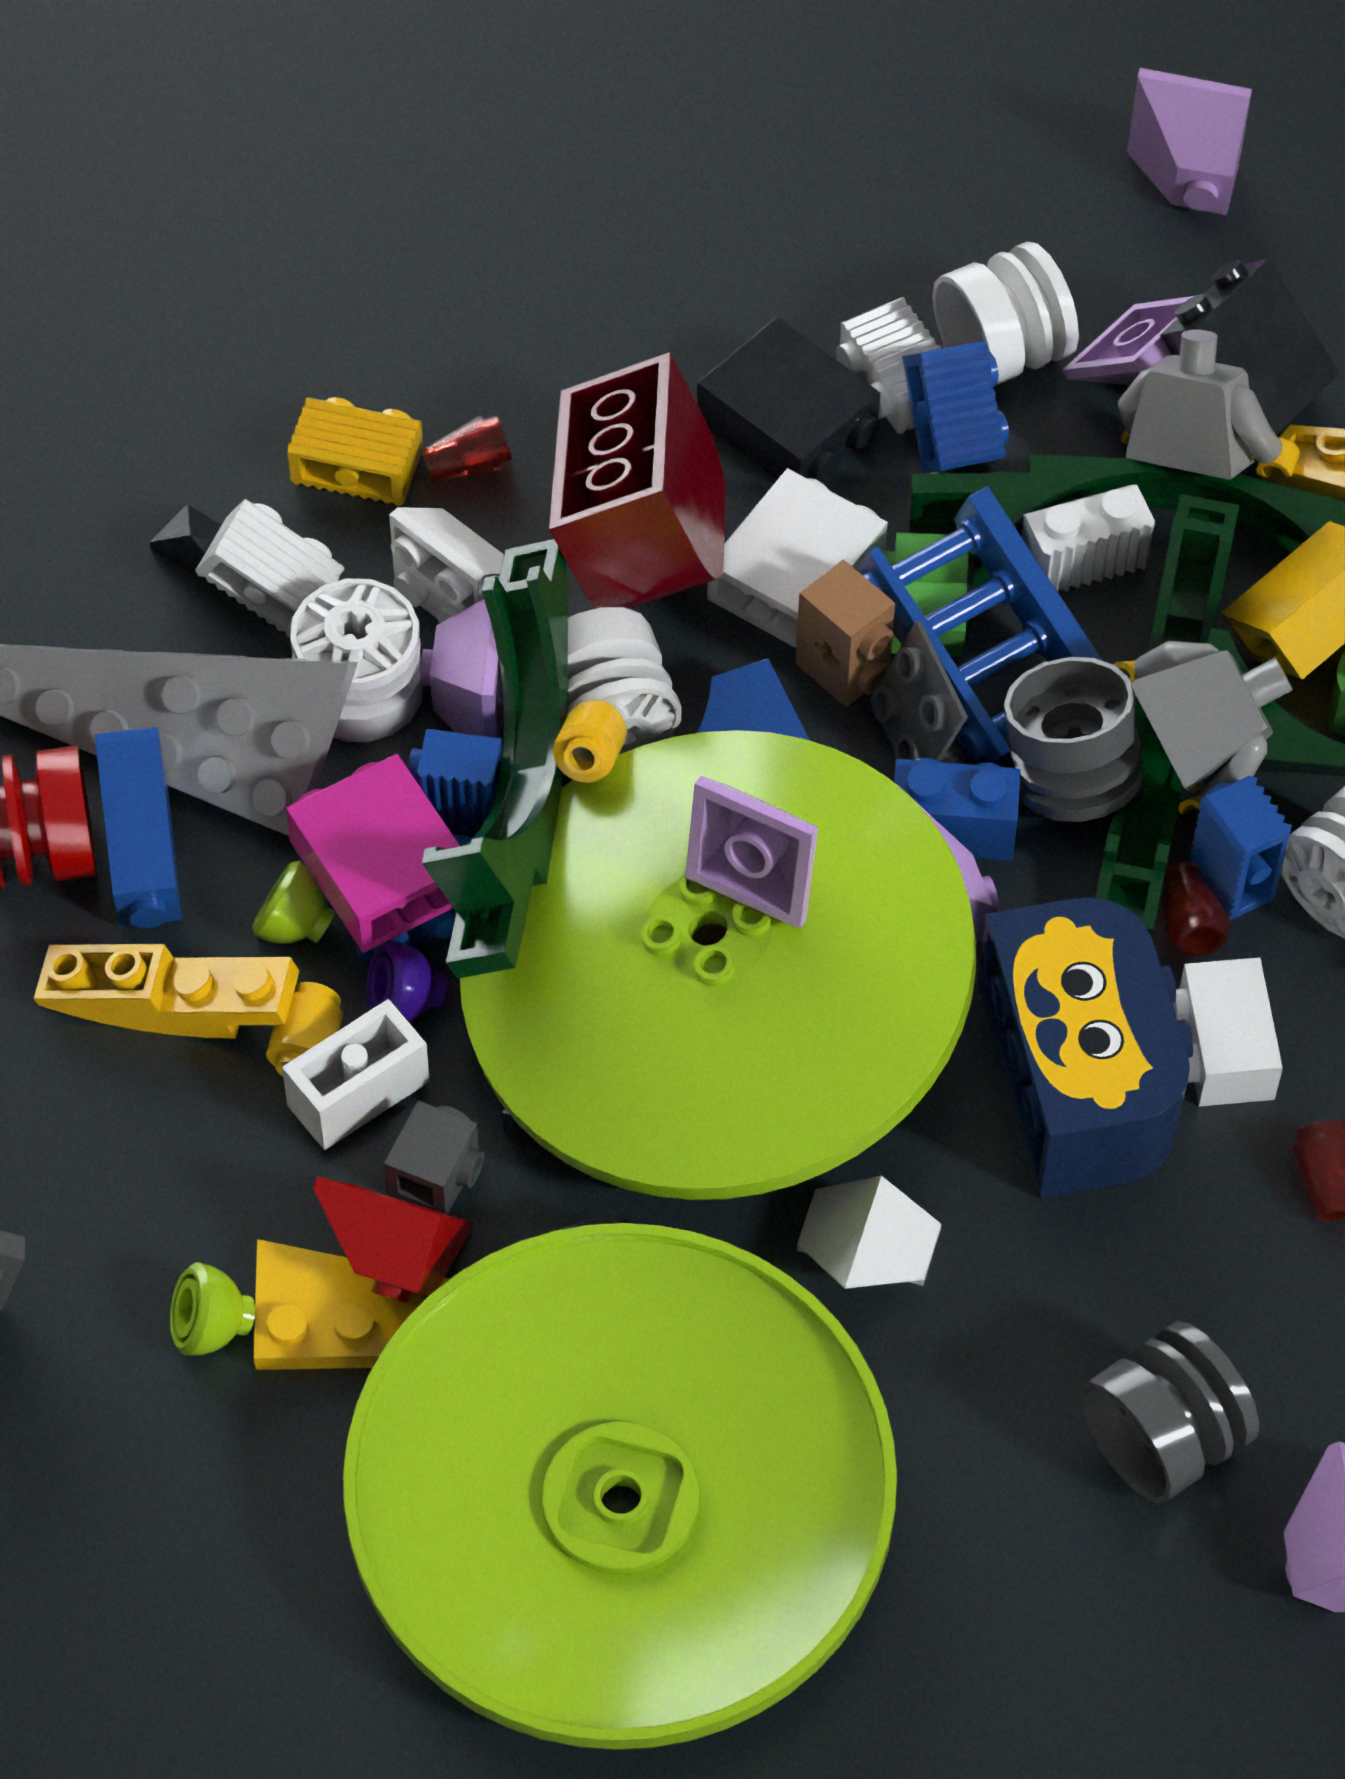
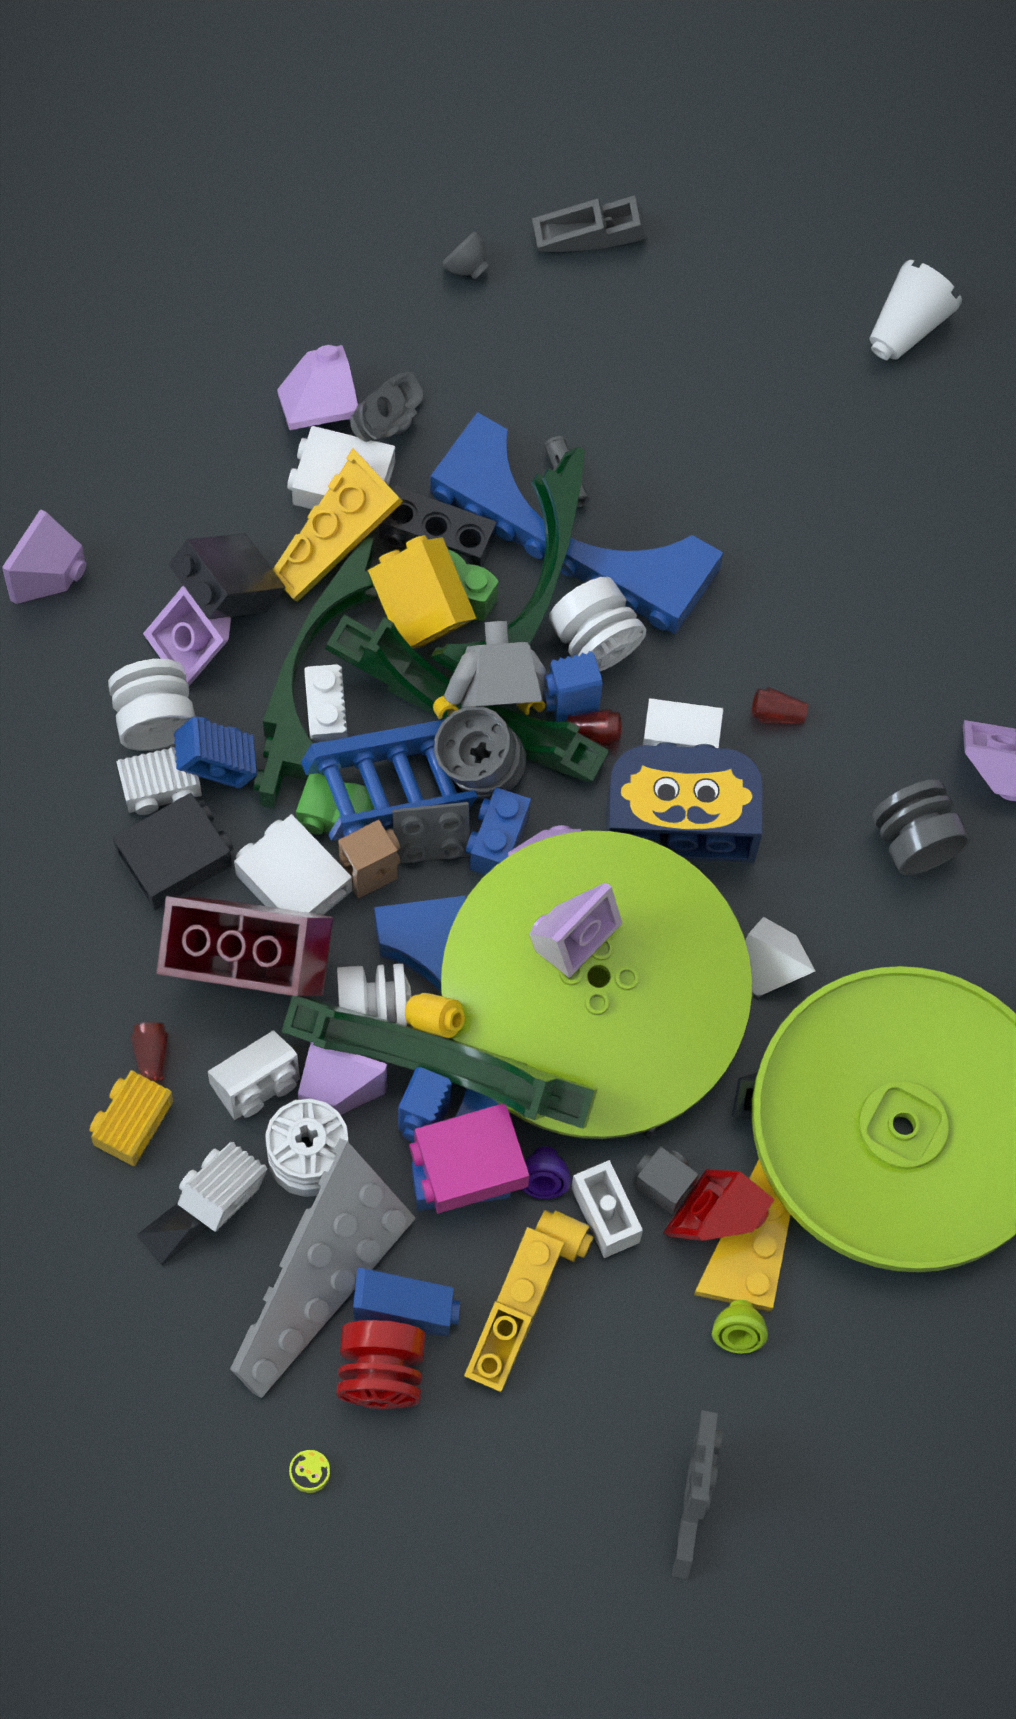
camera: 80 degrees left, 10 degrees up
lime brick [252,860,335,944] -> none
light grey torso [1118,330,1300,480] -> none

